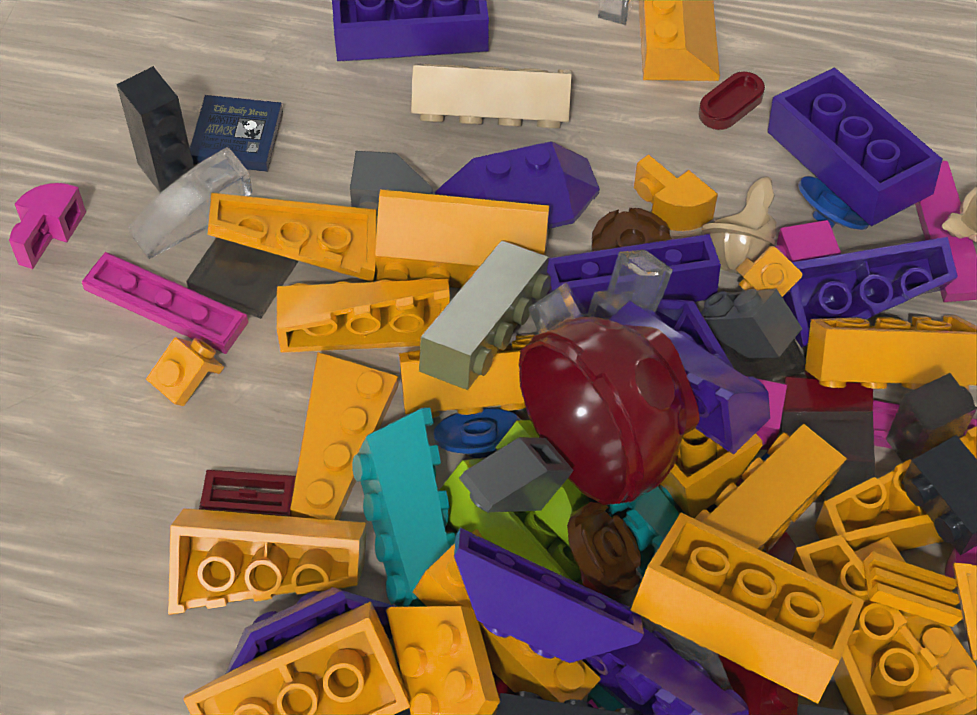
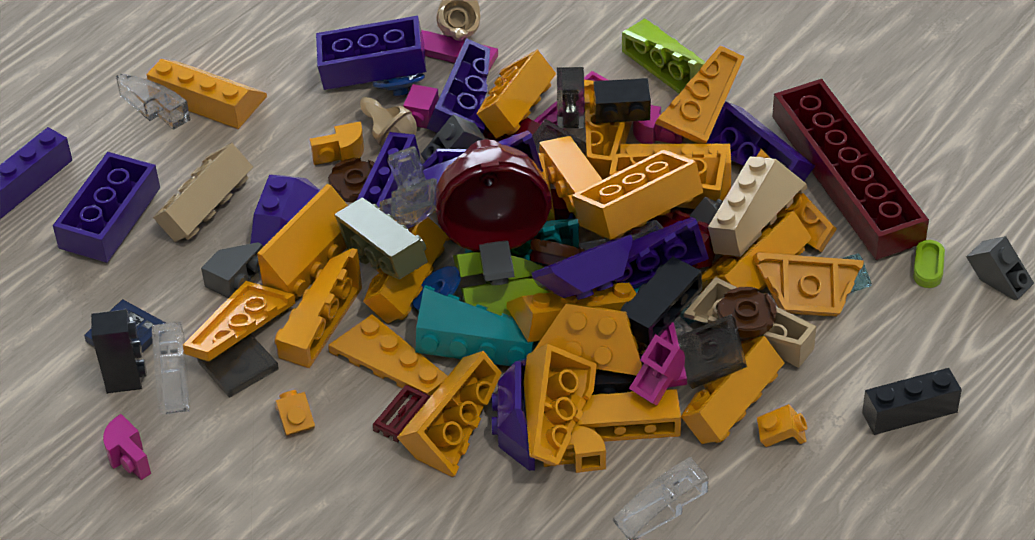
camera: 60 degrees left, 10 degrees down
dark pink tile [82,252,248,354] -> none
dark red tile [699,71,765,130] -> none
light orange bracket [735,246,802,297] -> none
light orange tile [863,552,963,627] -> none

